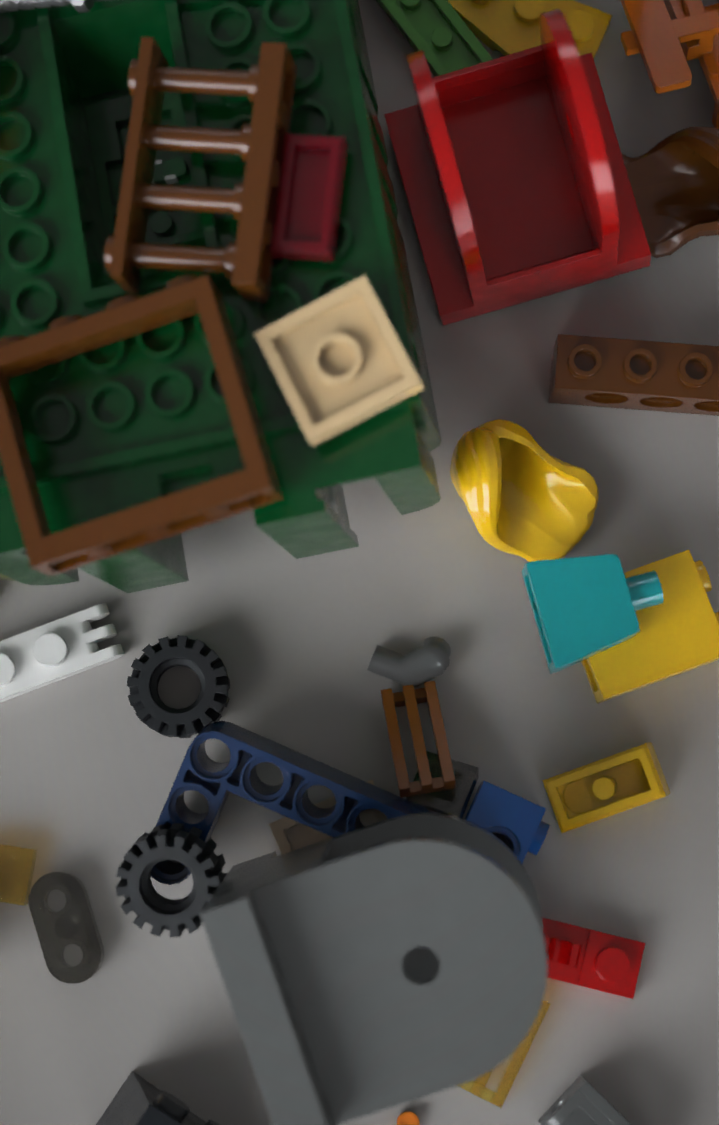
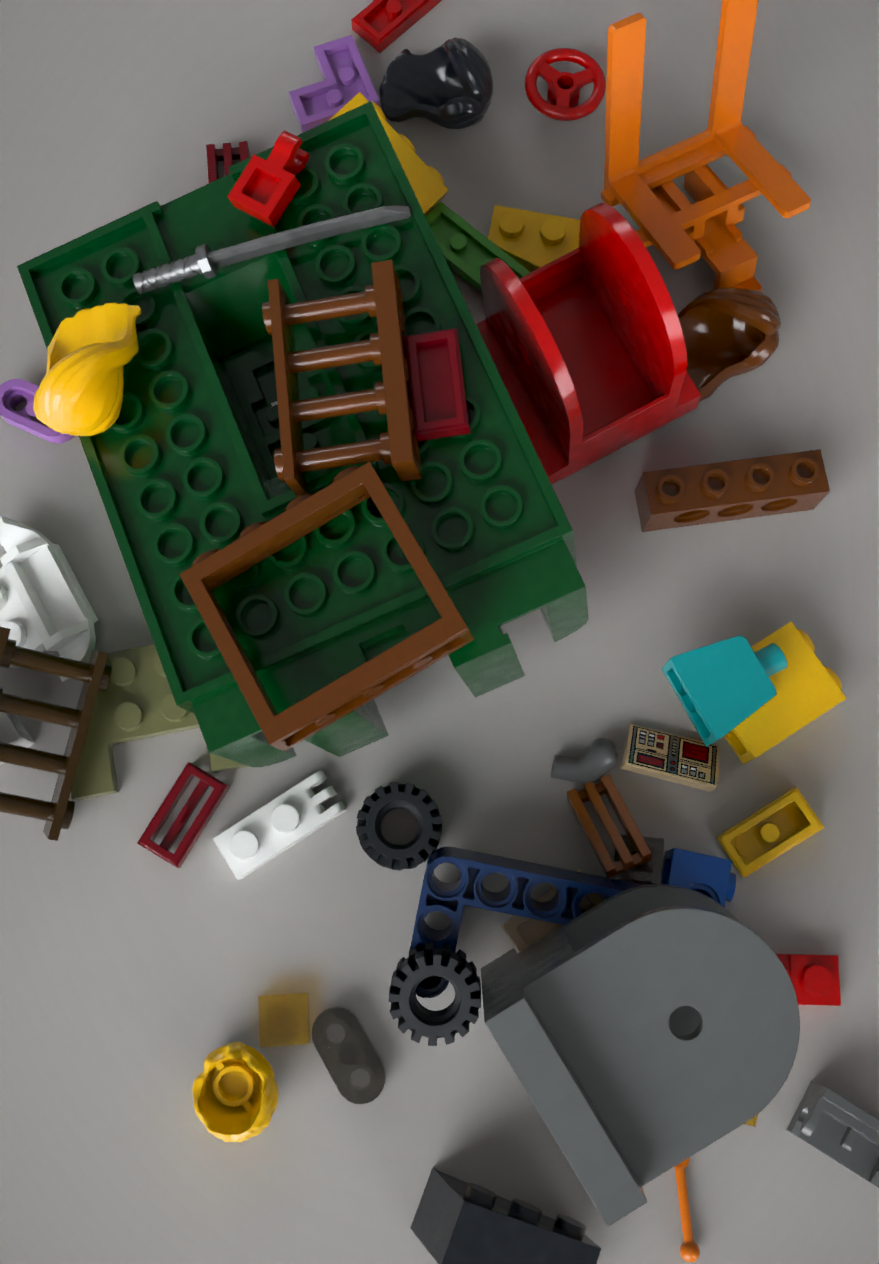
camera: 15 degrees left, 5 degrees down
tan plate [254,275,424,447] -> none
yellow piece [450,419,599,562] -> none
none -> slope [620,724,720,792]

